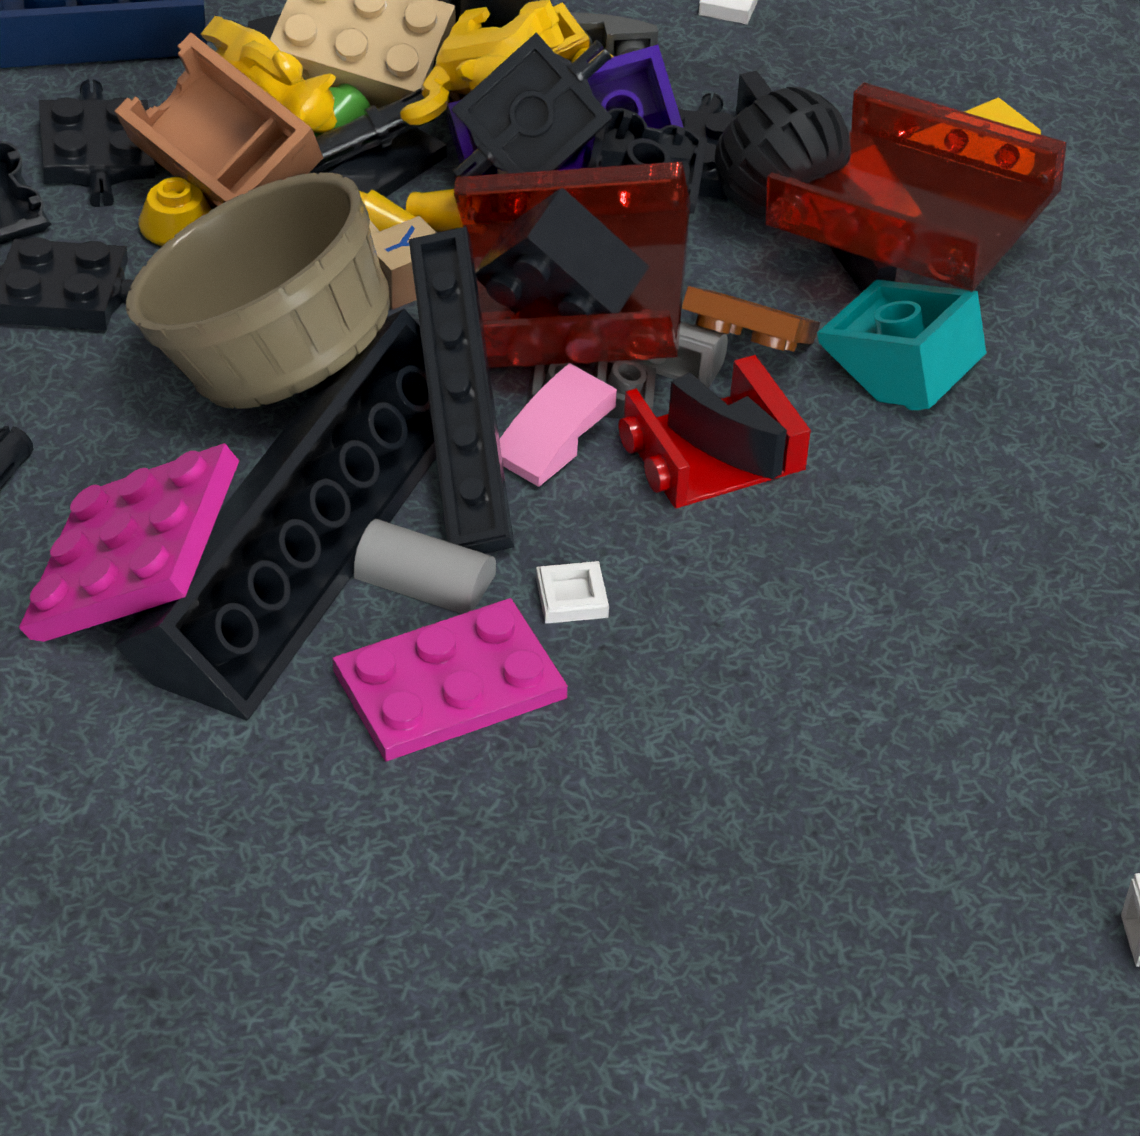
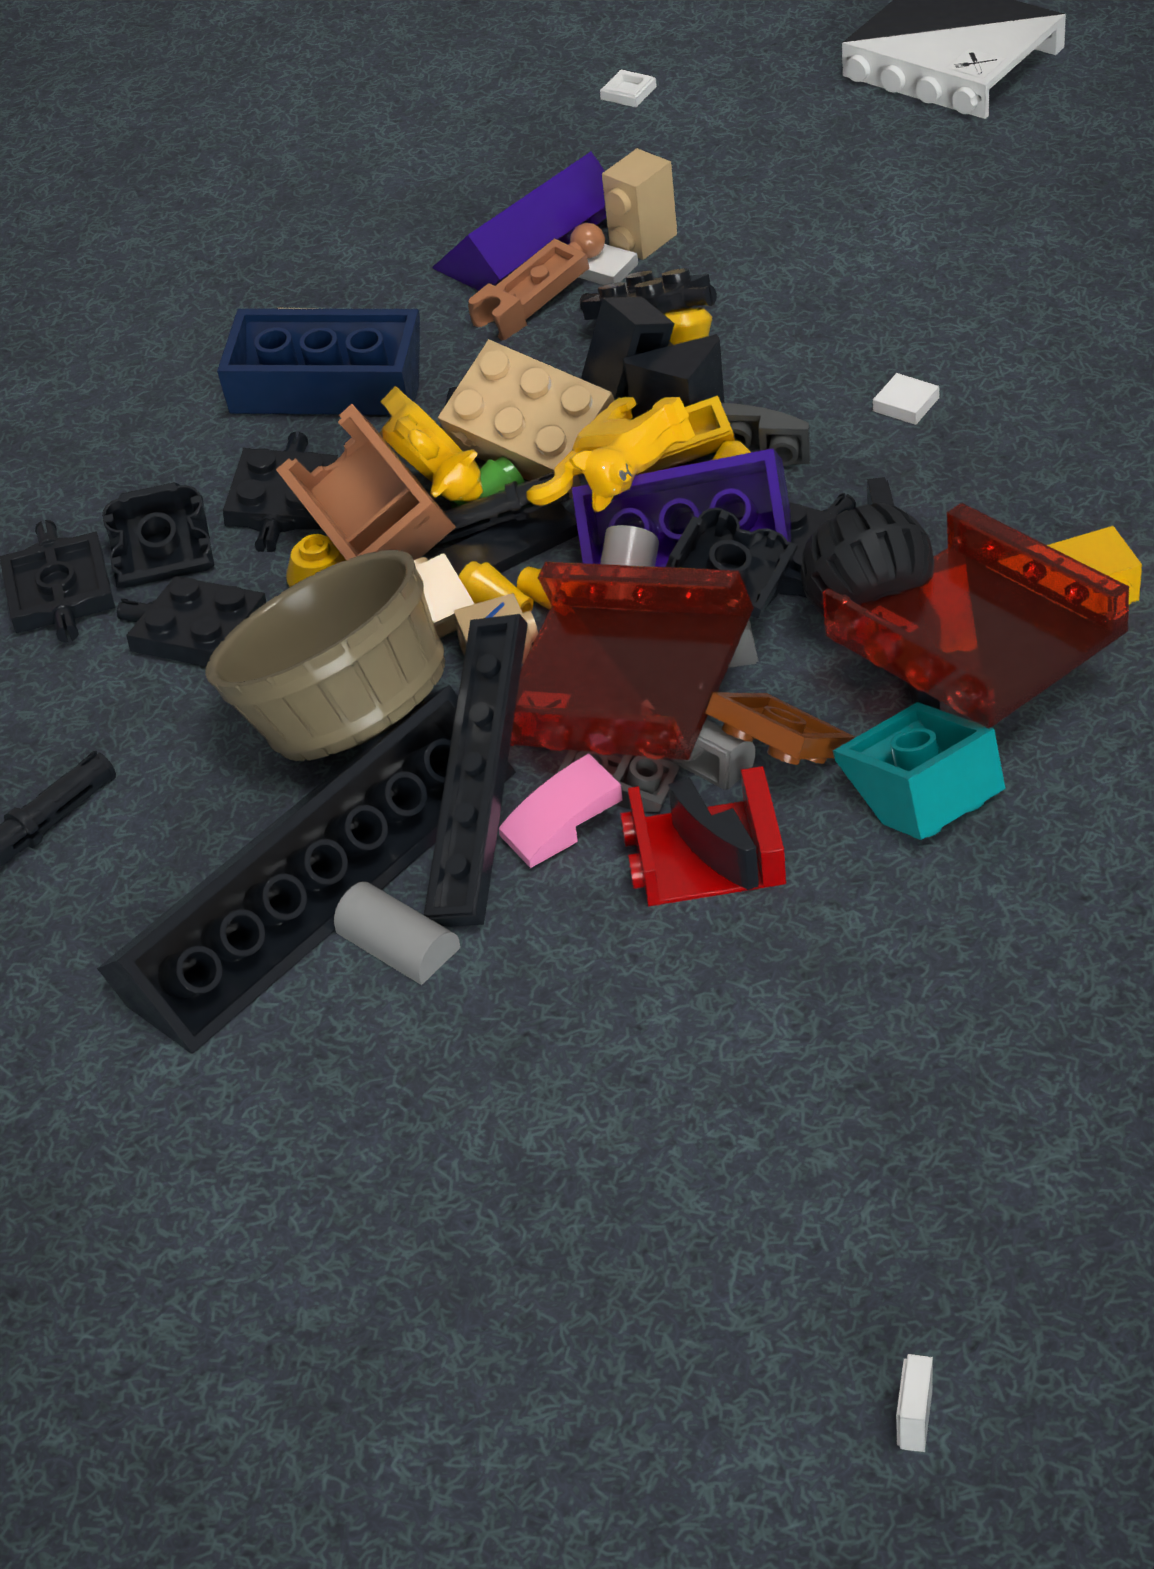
camera: 25 degrees right, 0 degrees up
dark pink plate [19,443,239,642] -> none
dark pink plate [332,598,568,762] -> none
black plate [452,32,613,196] -> none
black brick [475,187,650,334] -> none
white tile [536,561,609,624] -> none

